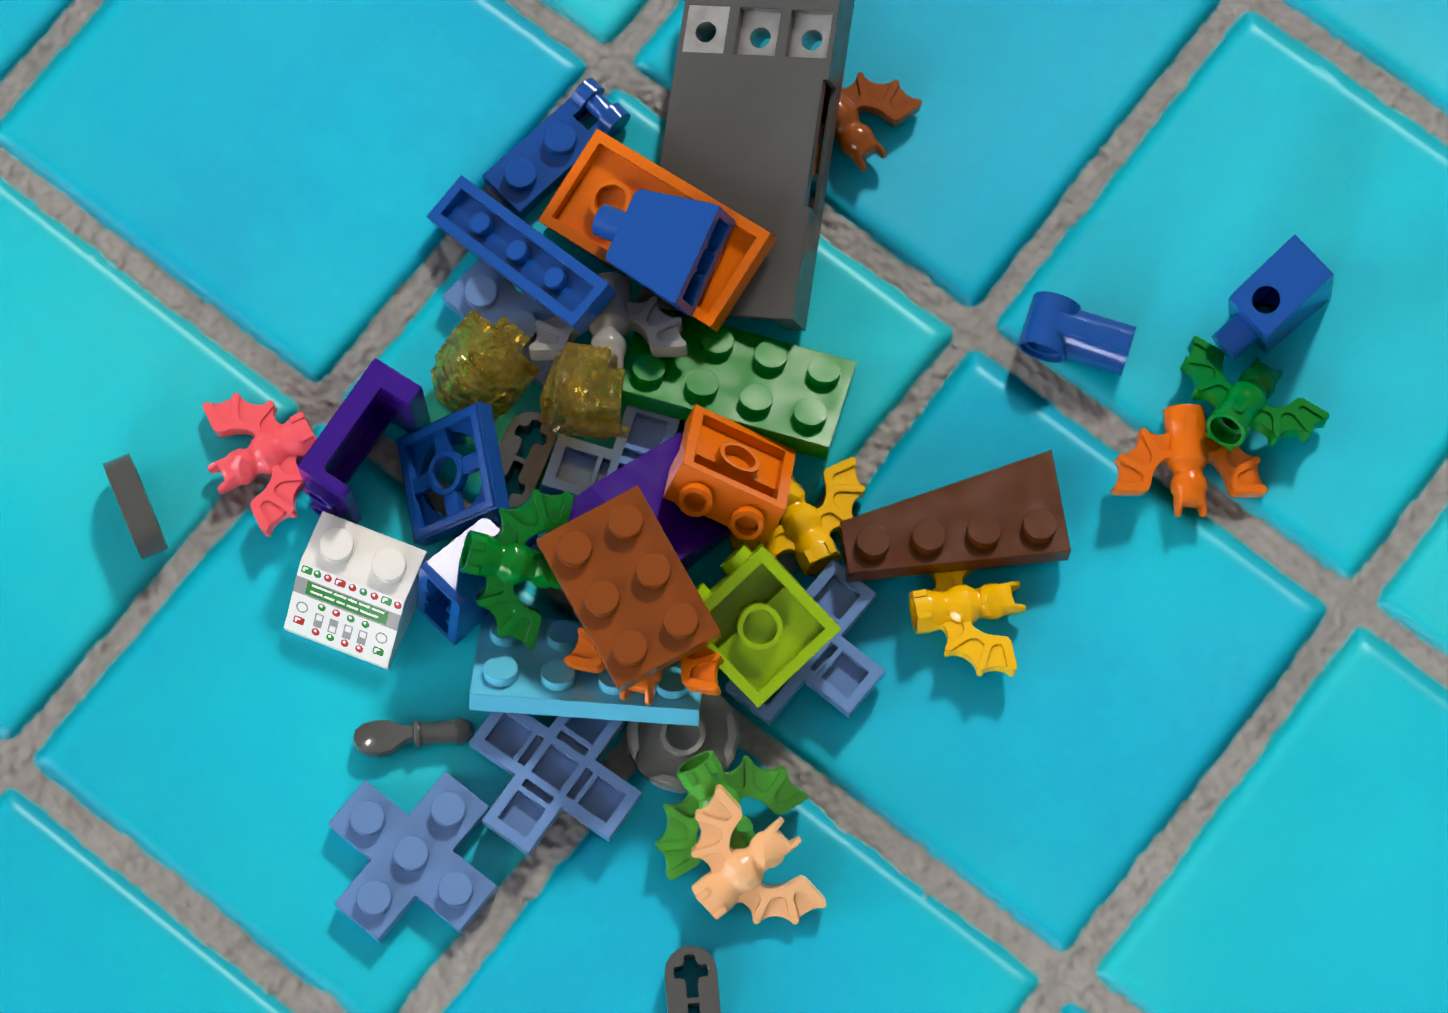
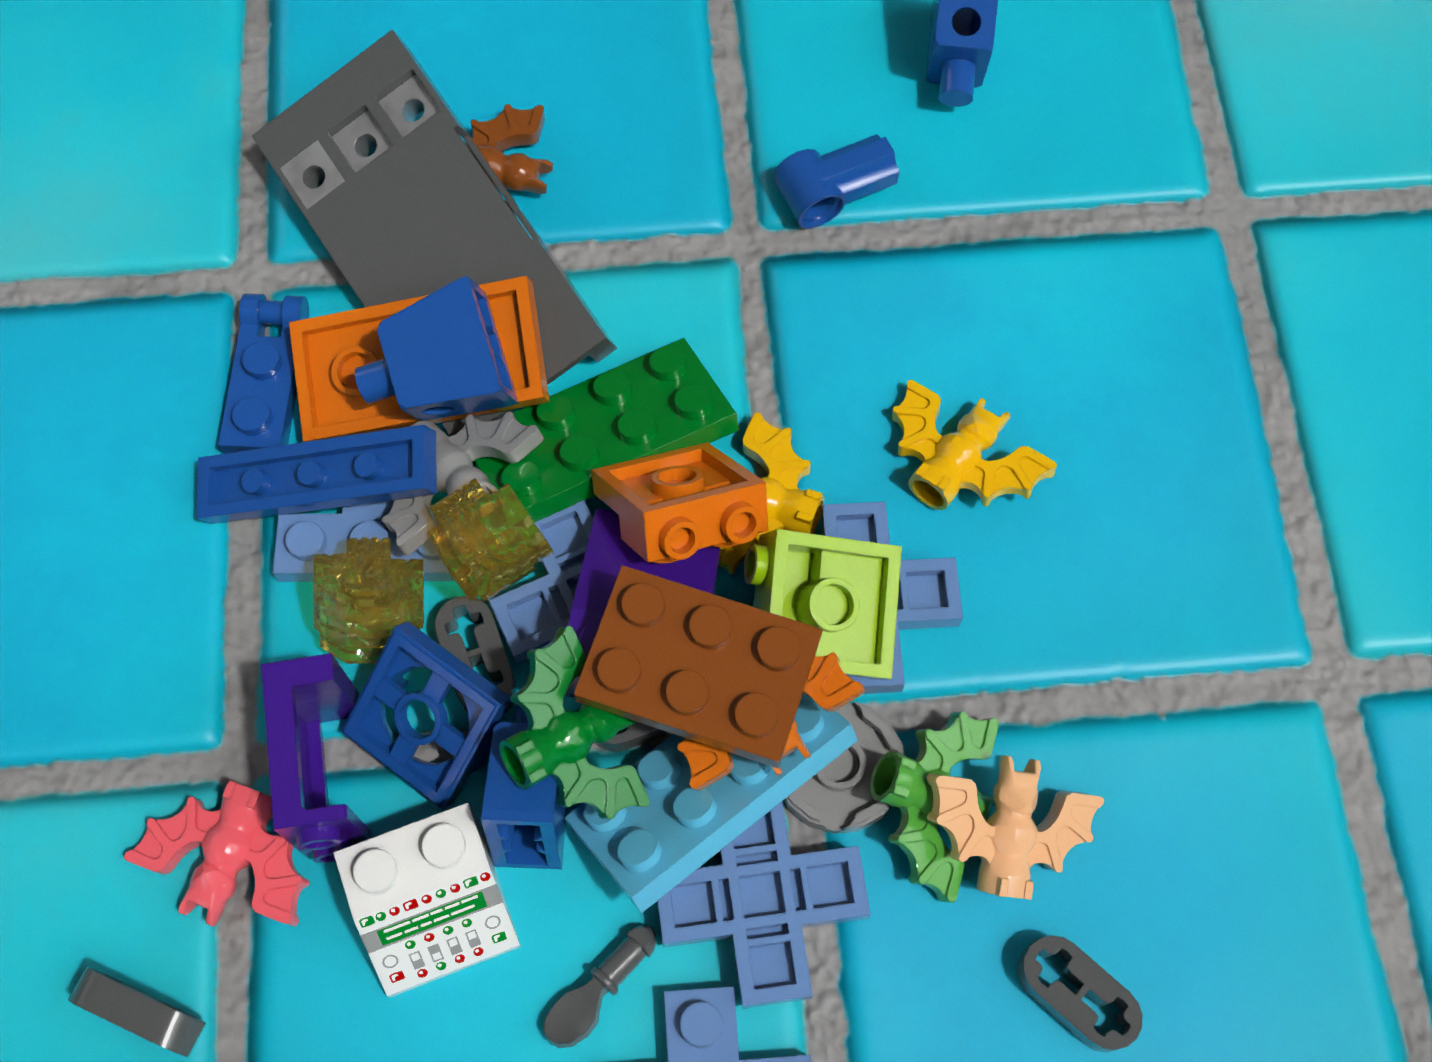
camera: 45 degrees left, 5 degrees down
reddish brown wing [838,450,1071,582] -> none
orange animal [1110,404,1268,518] -> none
green animal [1180,336,1330,451] -> none

